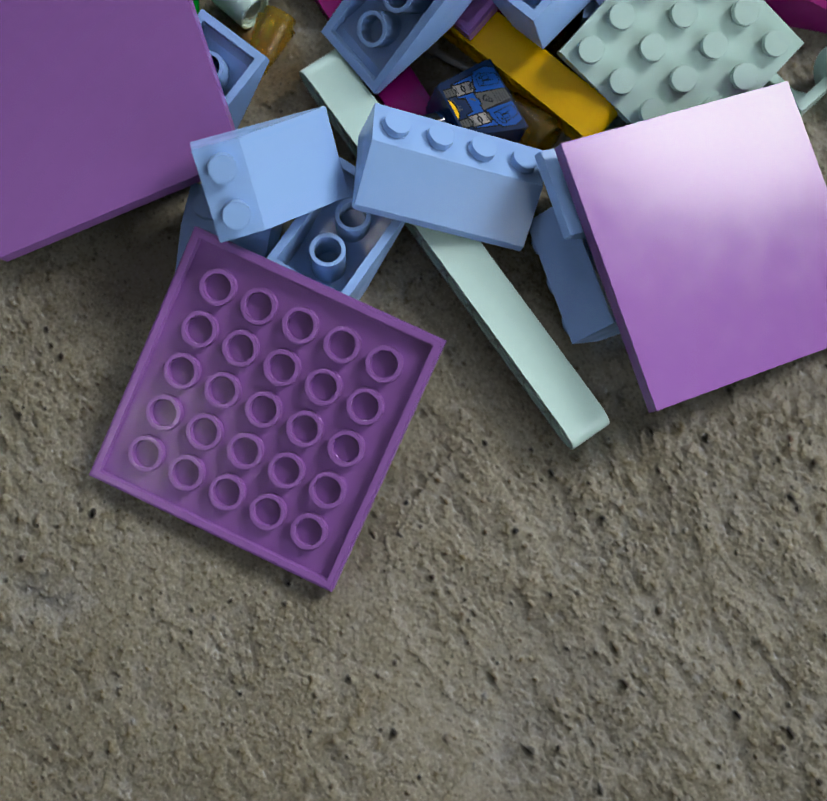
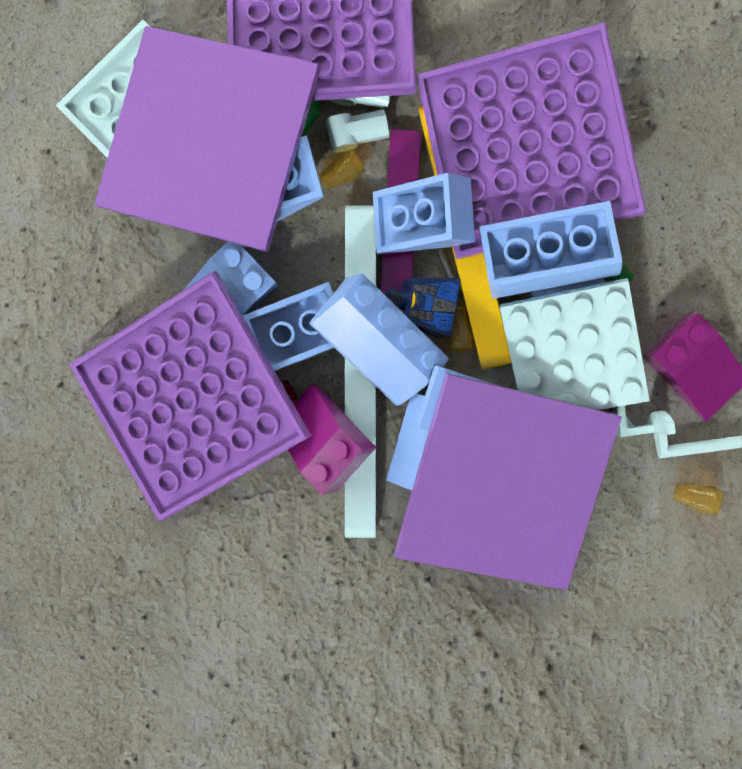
camera: 30 degrees right, 10 degrees up
light blue slope [190,106,349,243] -> none
none -> magenta slope [288,383,377,495]

